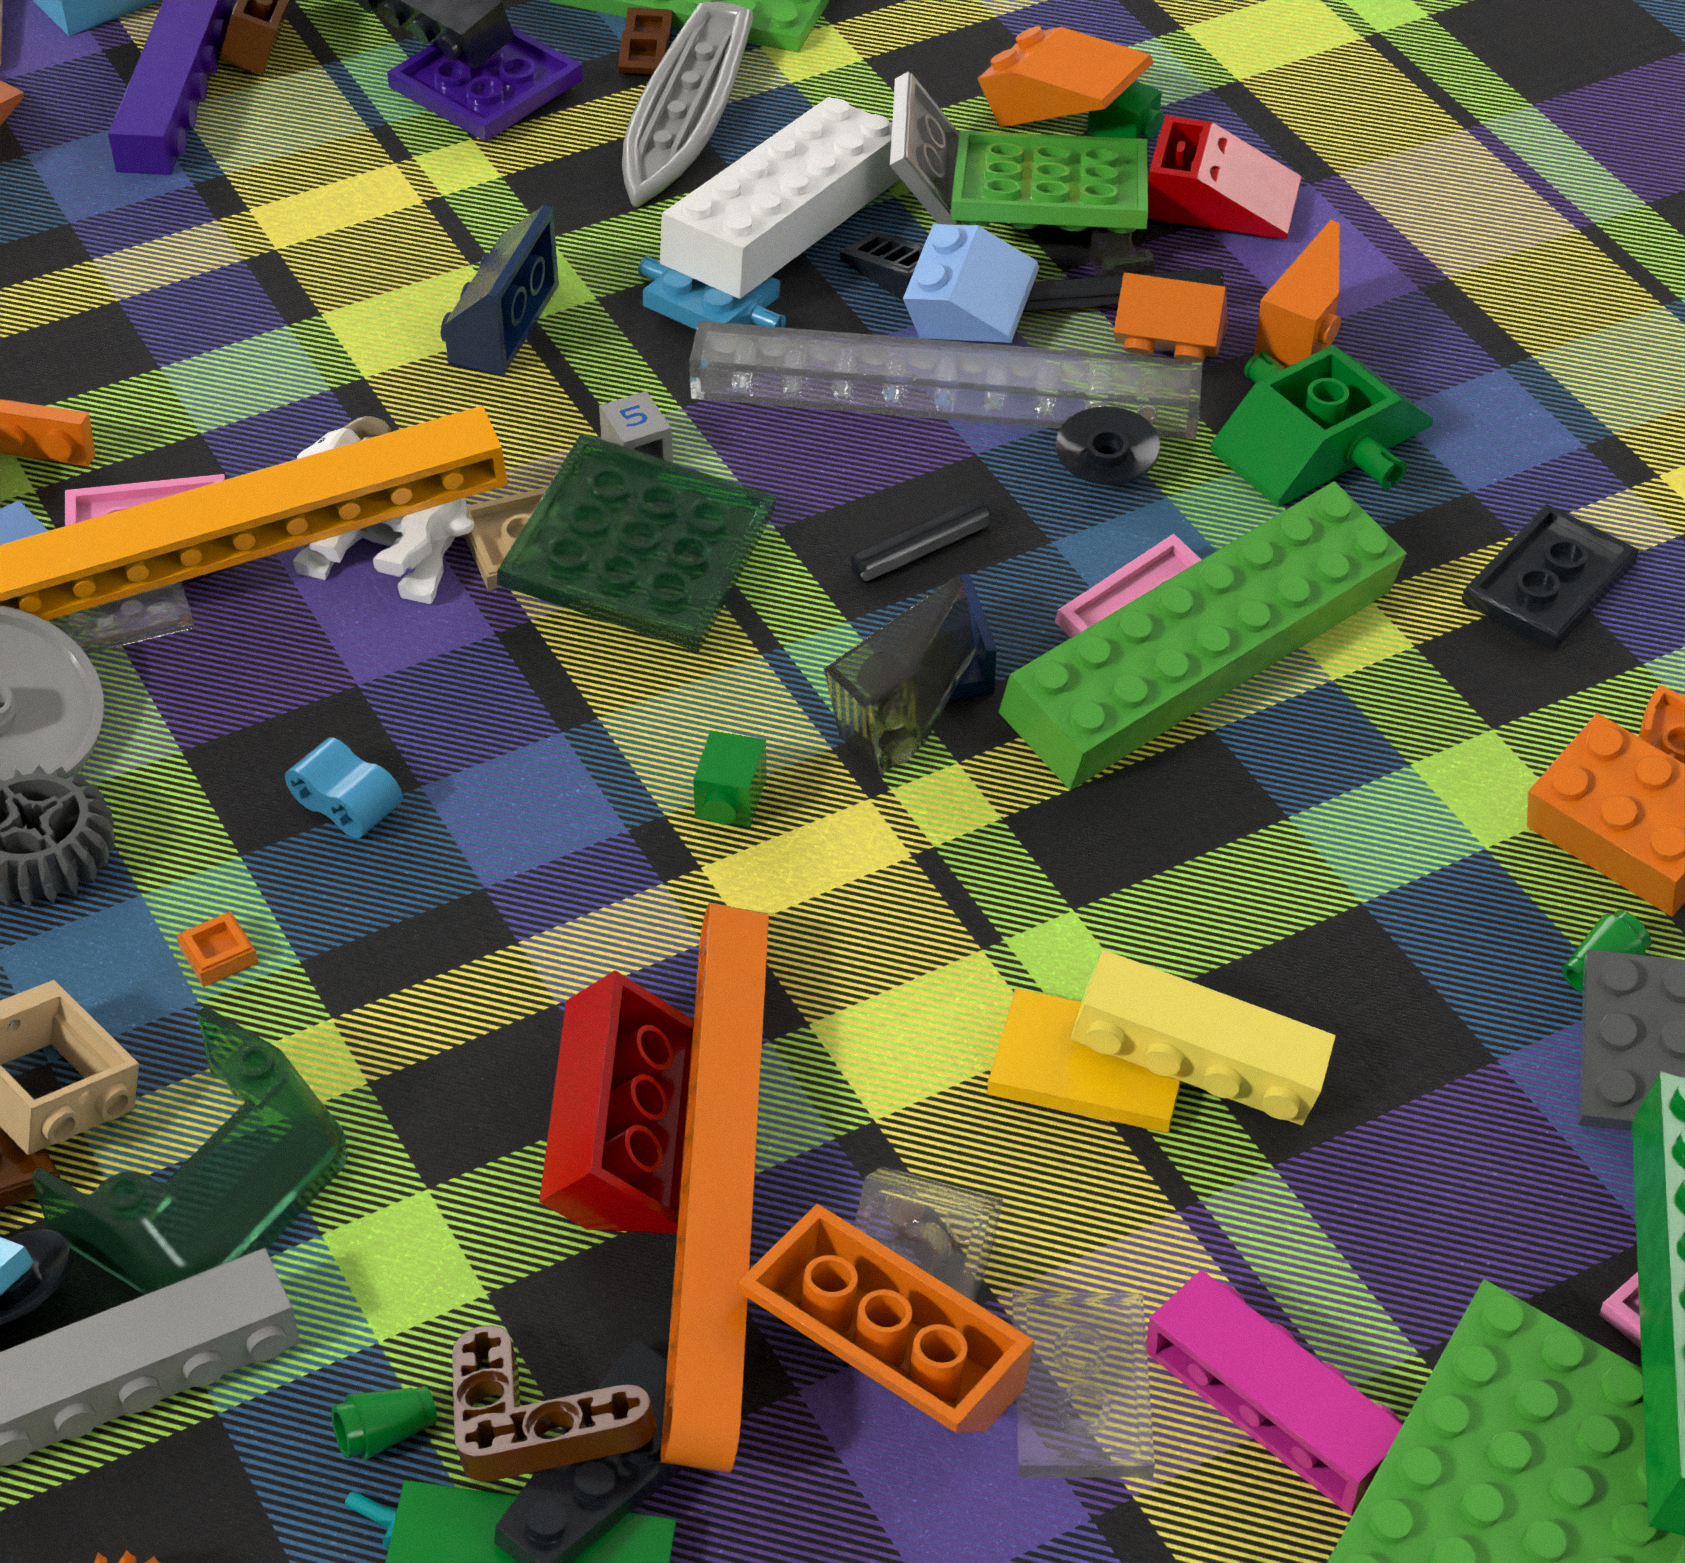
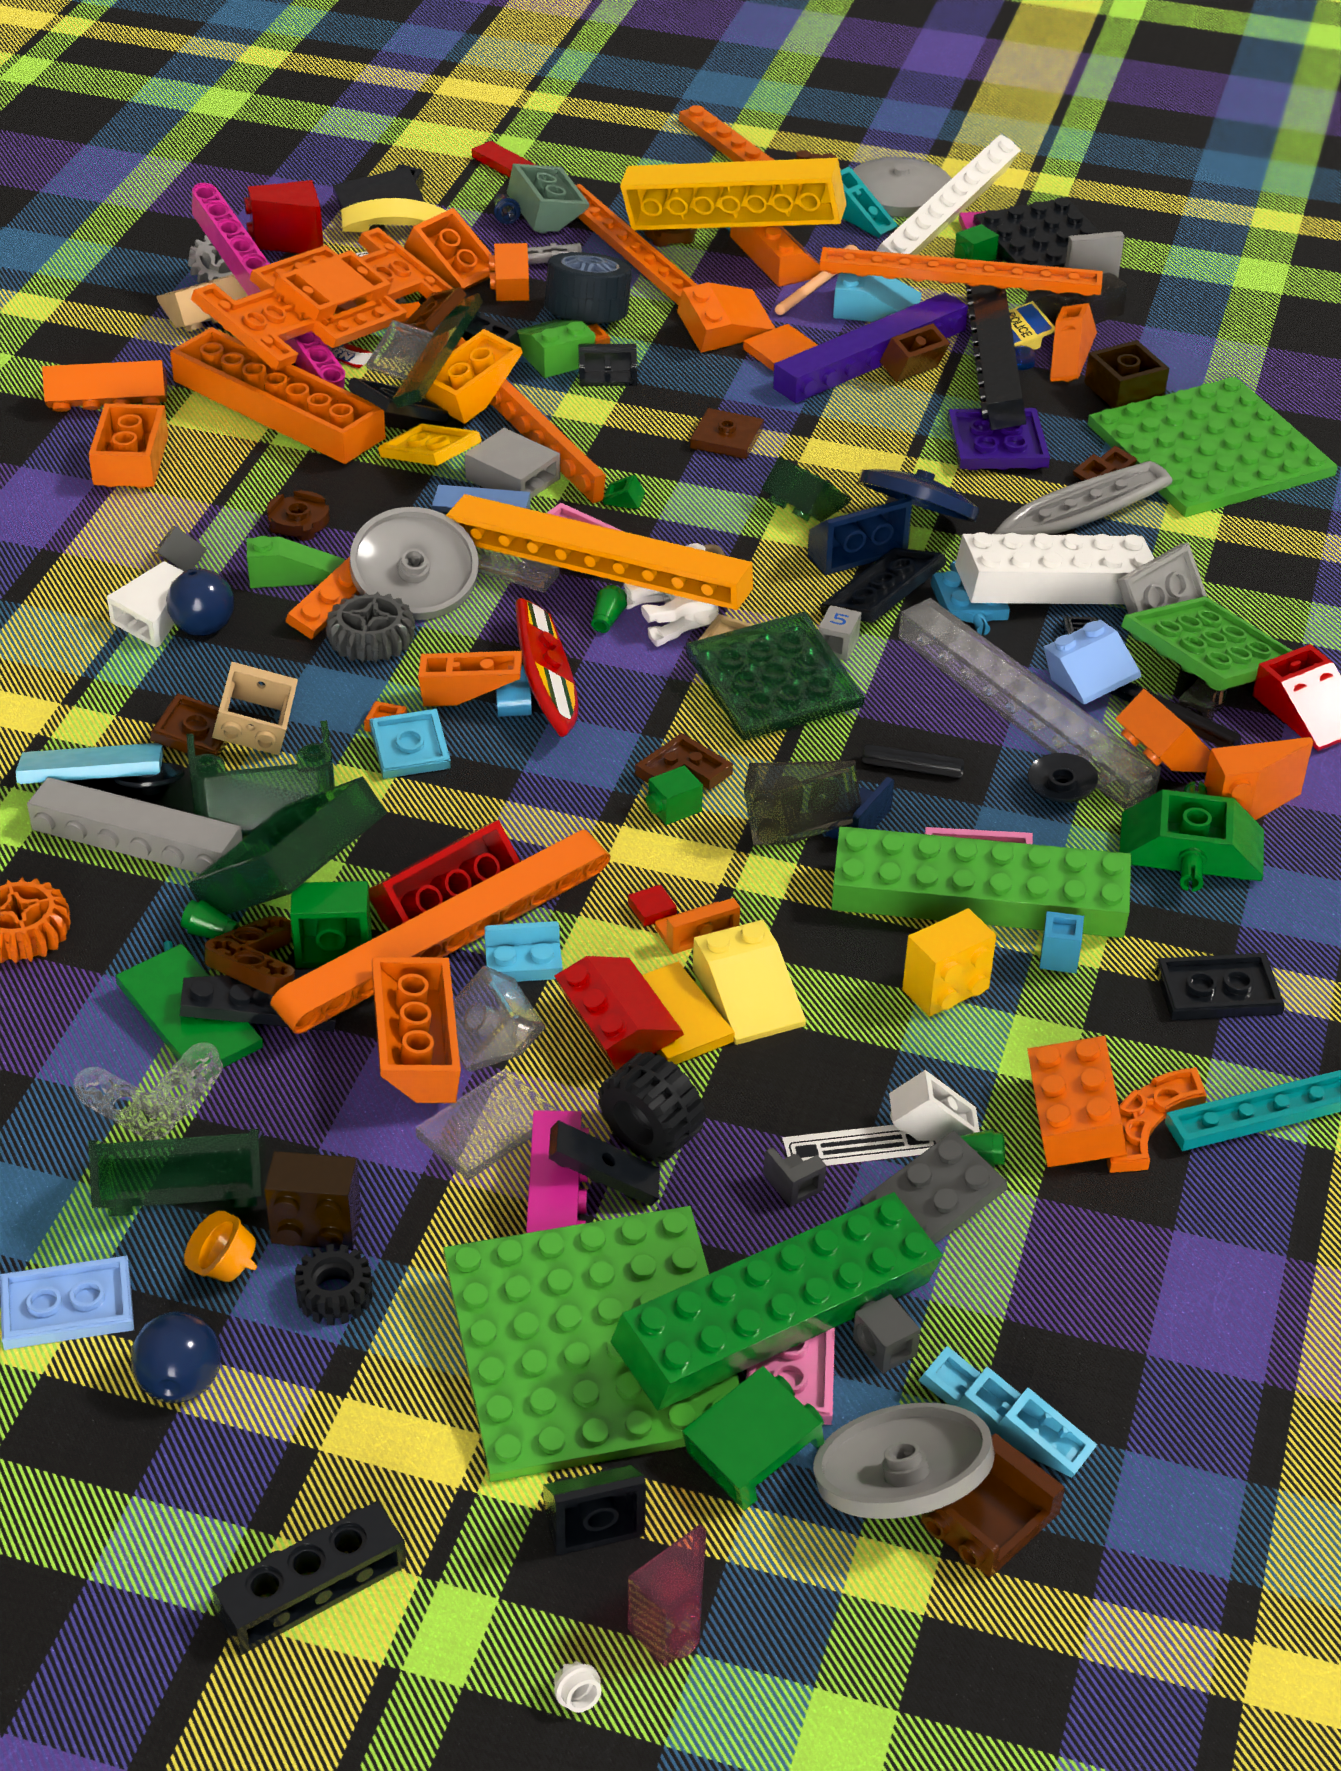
camera: 45 degrees right, 5 degrees down
orange slope [977,26,1154,127] -> none
light yellow brick [1069,949,1336,1126] -> none
green brick [1087,81,1164,140] -> none
none -> clear green tile [188,776,387,915]
none -> green brick [290,881,372,968]
none -> medium azure tile [369,709,451,779]
none -> orange slope [418,651,522,707]
none -> medium azure bracket [484,921,563,984]
none -> red piece [515,598,579,737]
none -> black tile [549,1120,660,1206]
none -> red slope [554,956,684,1071]
none -> green cone [591,585,627,633]
none -> black tyre [598,1052,706,1162]
none -> green slope [602,475,645,509]
none -> red tile [628,884,677,927]
none -> reddish brown plate [635,733,733,790]
none -> orange panel [655,898,740,954]
none -> reddish brown plate [690,408,764,459]
none -> light yellow slope [693,919,806,1045]
none -> orange tile [743,324,818,371]
none -> clear green slope [761,457,851,522]
none -> dark grey panel [763,1148,827,1207]
none -> white sticker [782,1125,938,1166]
none -> black tile [820,547,947,623]
none -> dark blue dish [857,469,980,522]
none -> white slope [889,1070,980,1141]
none -> yellow brick [902,908,997,1017]
none -> dark azure brick [1039,911,1084,974]

